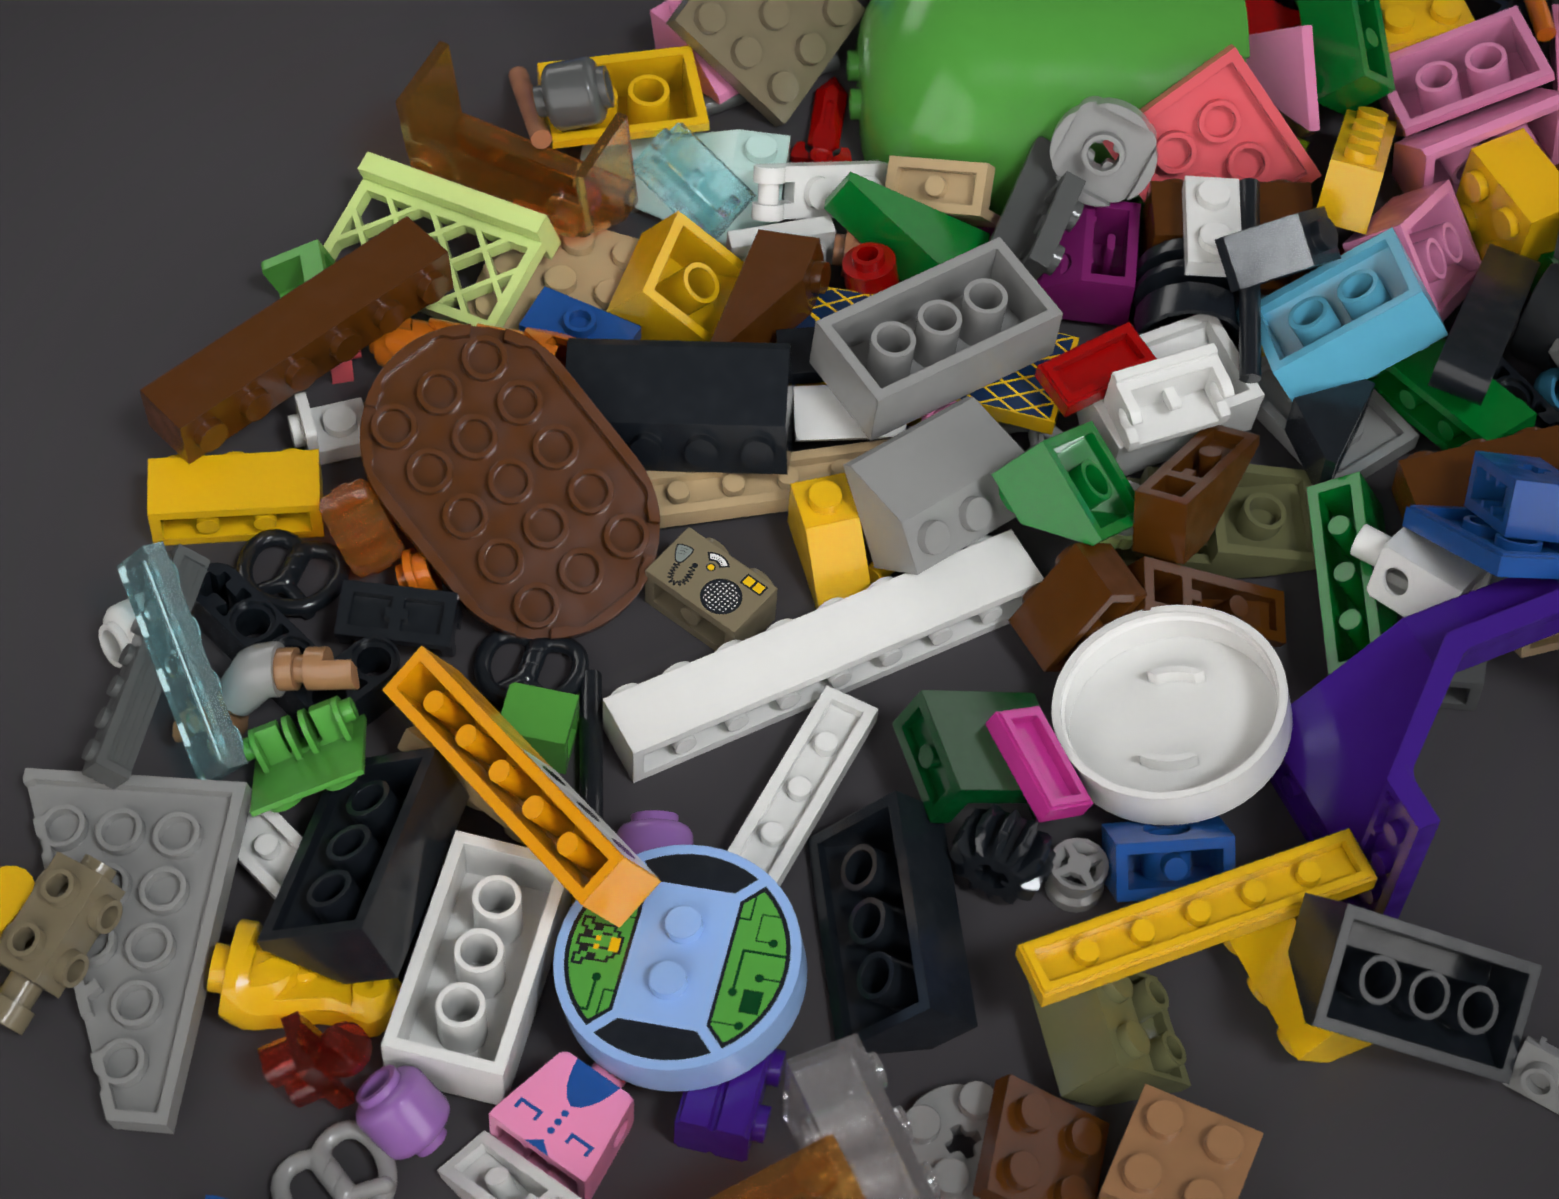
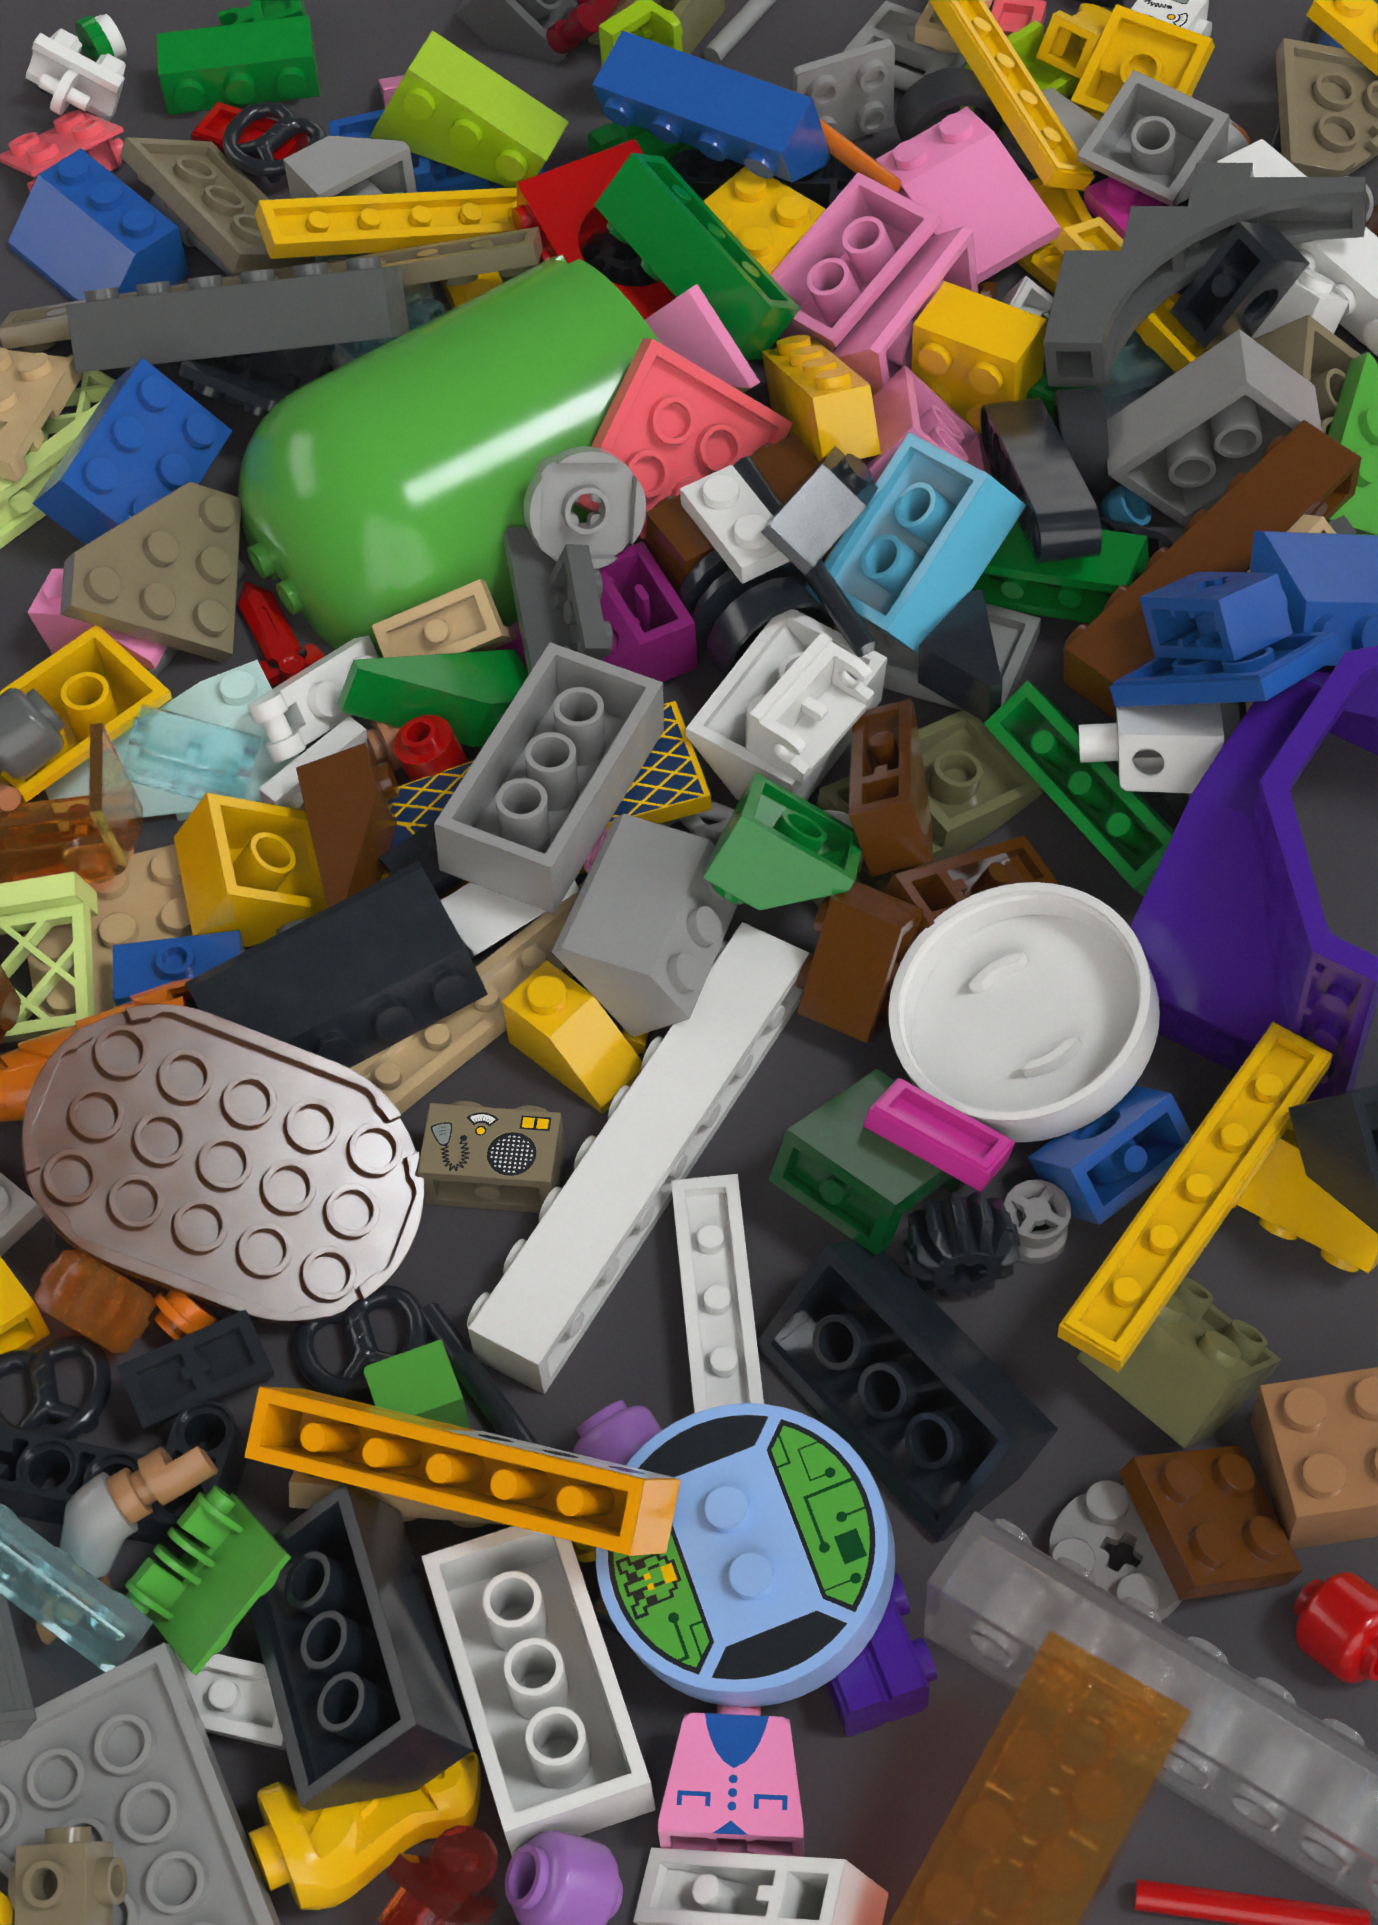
camera: 25 degrees left, 0 degrees up
red tile [1035,322,1157,417] -> none

